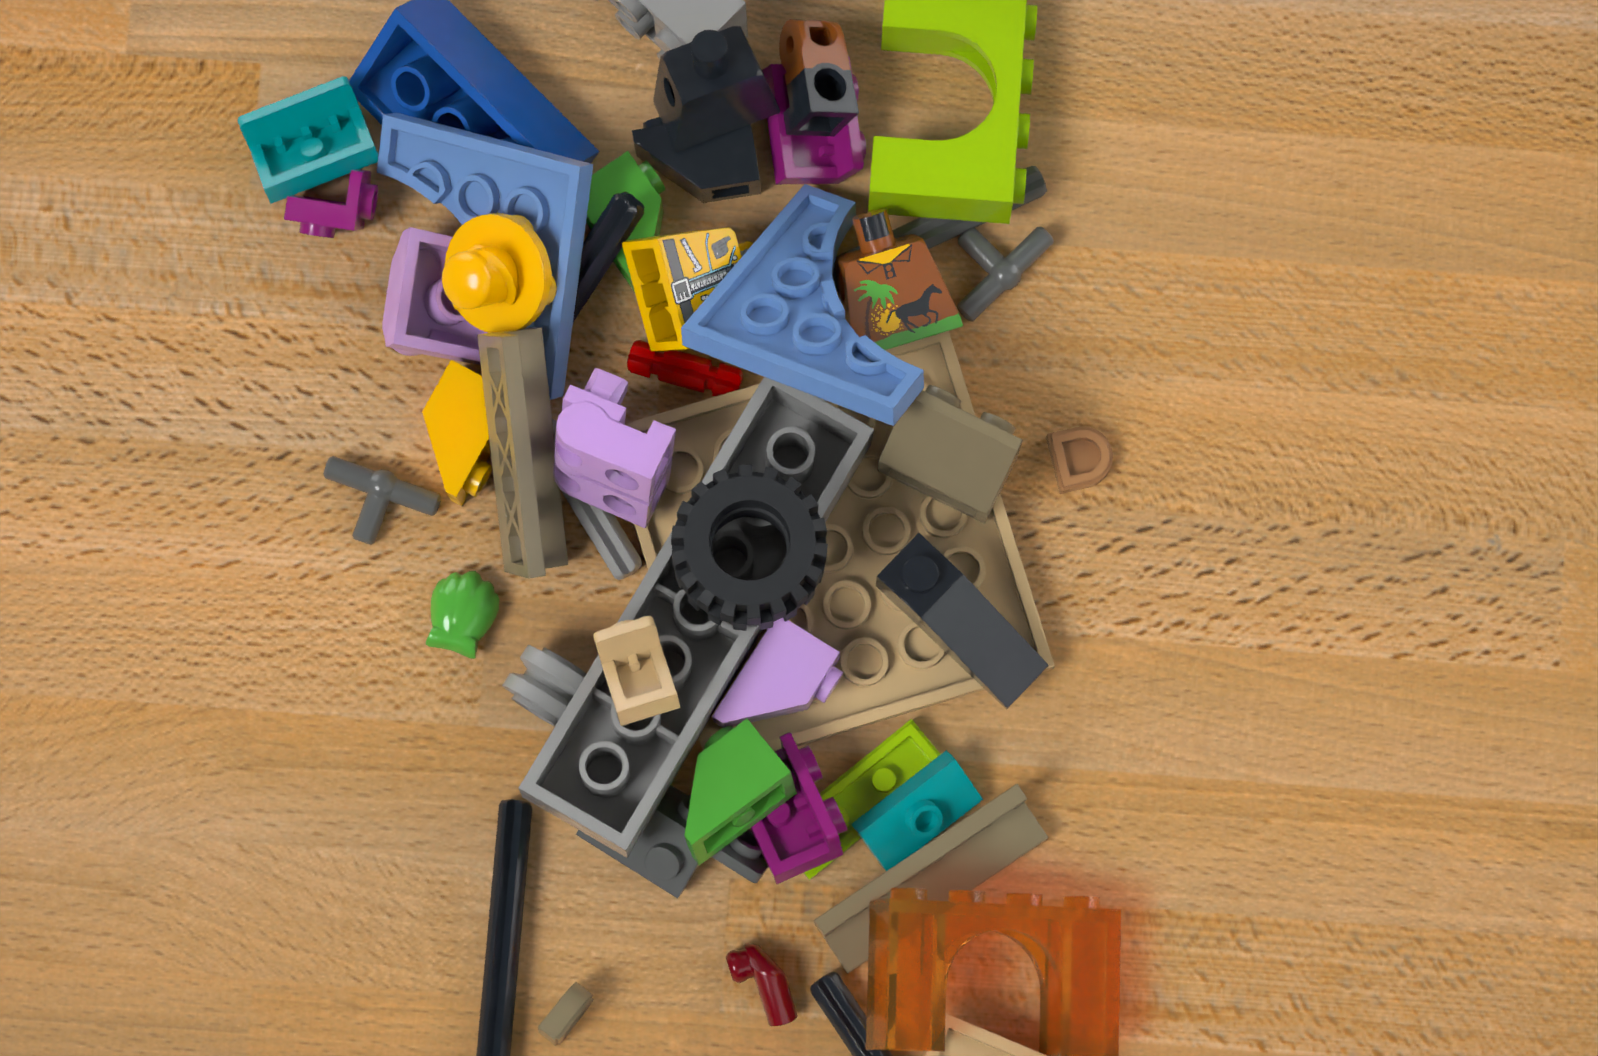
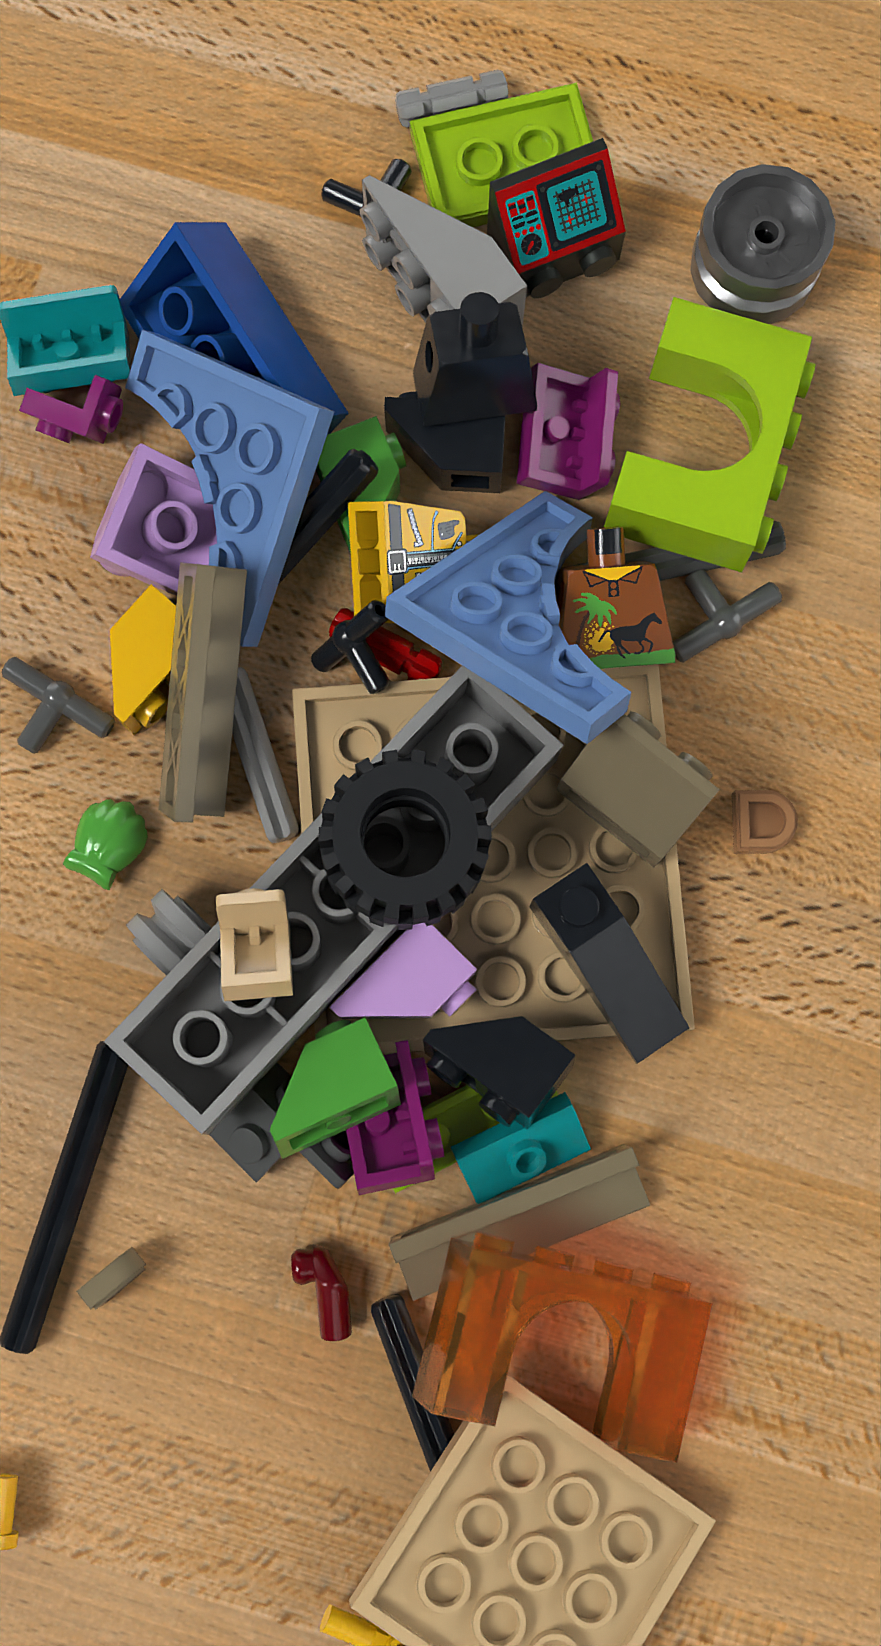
camera: 10 degrees right, 0 degrees up
yellow plate [442,213,557,333] -> none
lavender hips [553,368,676,529] -> none
leg [779,19,859,137] -> none
none -> black piece [311,600,390,695]
none -> black slope [423,1016,576,1130]

